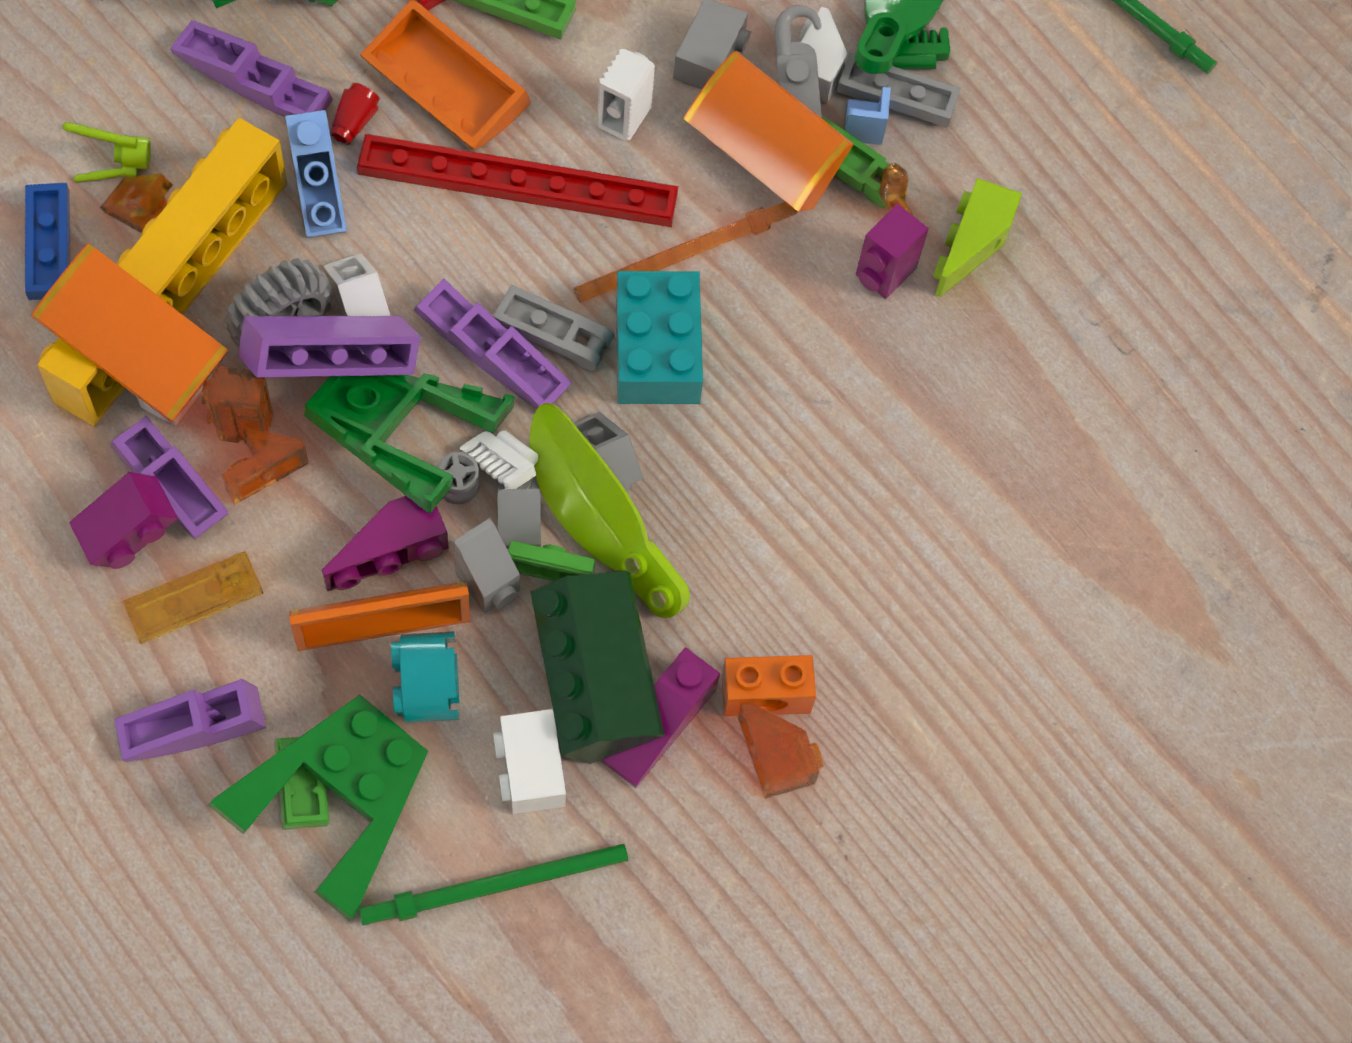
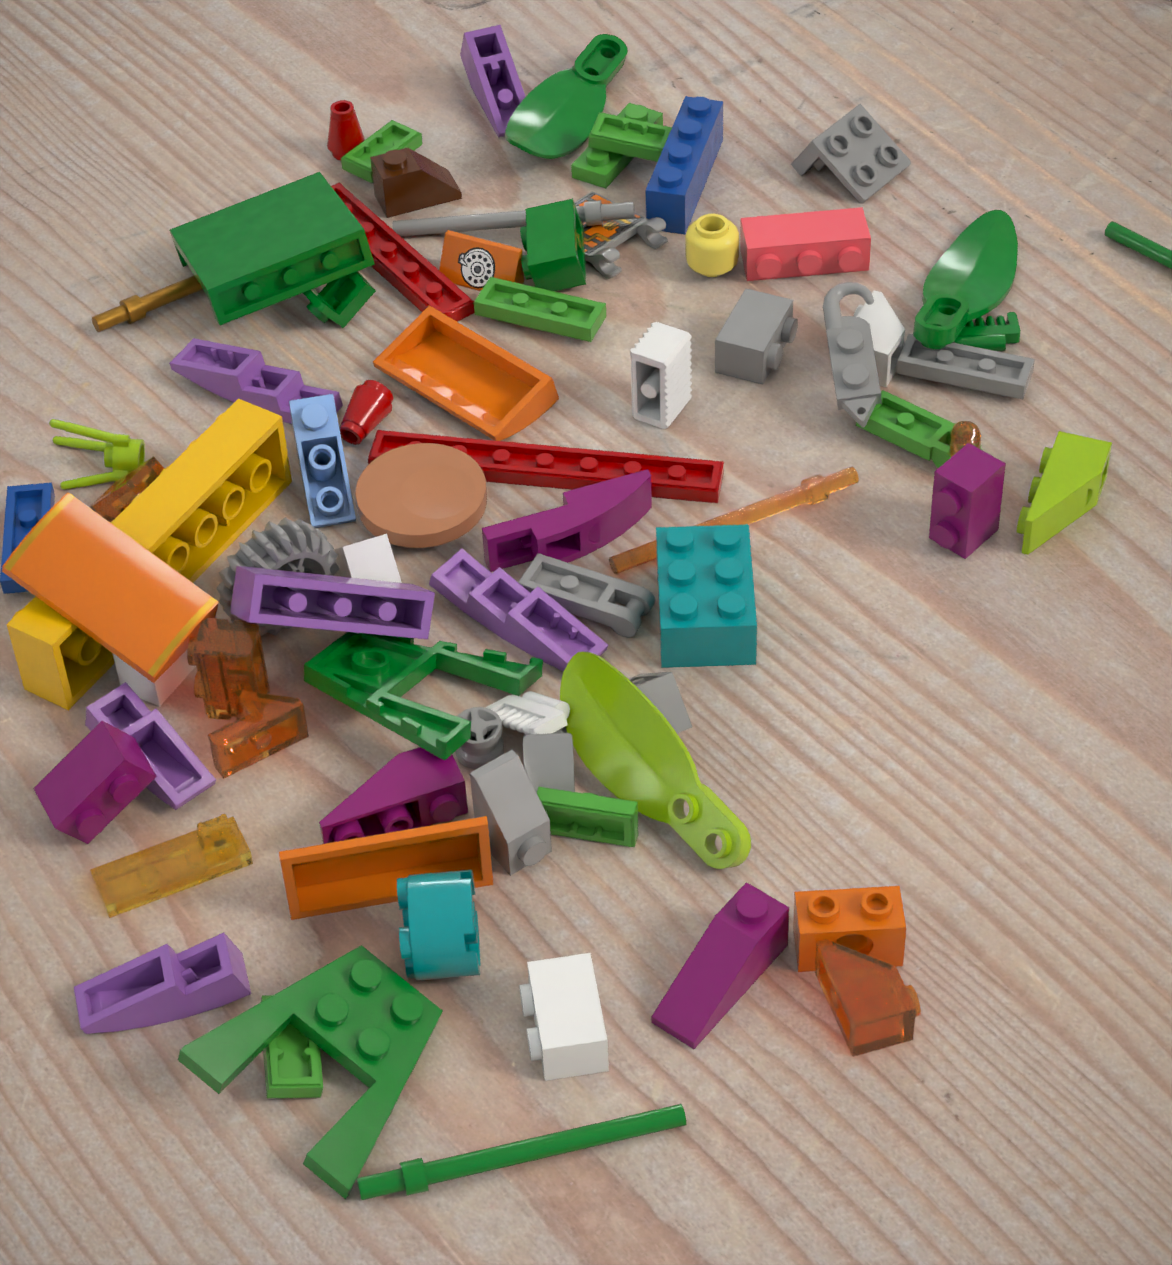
camera: 10 degrees right, 20 degrees down
dark green slope [530,571,665,764] -> none
orange slope [683,51,854,212] -> none
light blue panel [844,87,891,145] -> none
none -> nougat piece [355,443,487,548]
none -> magenta slope [482,469,652,572]

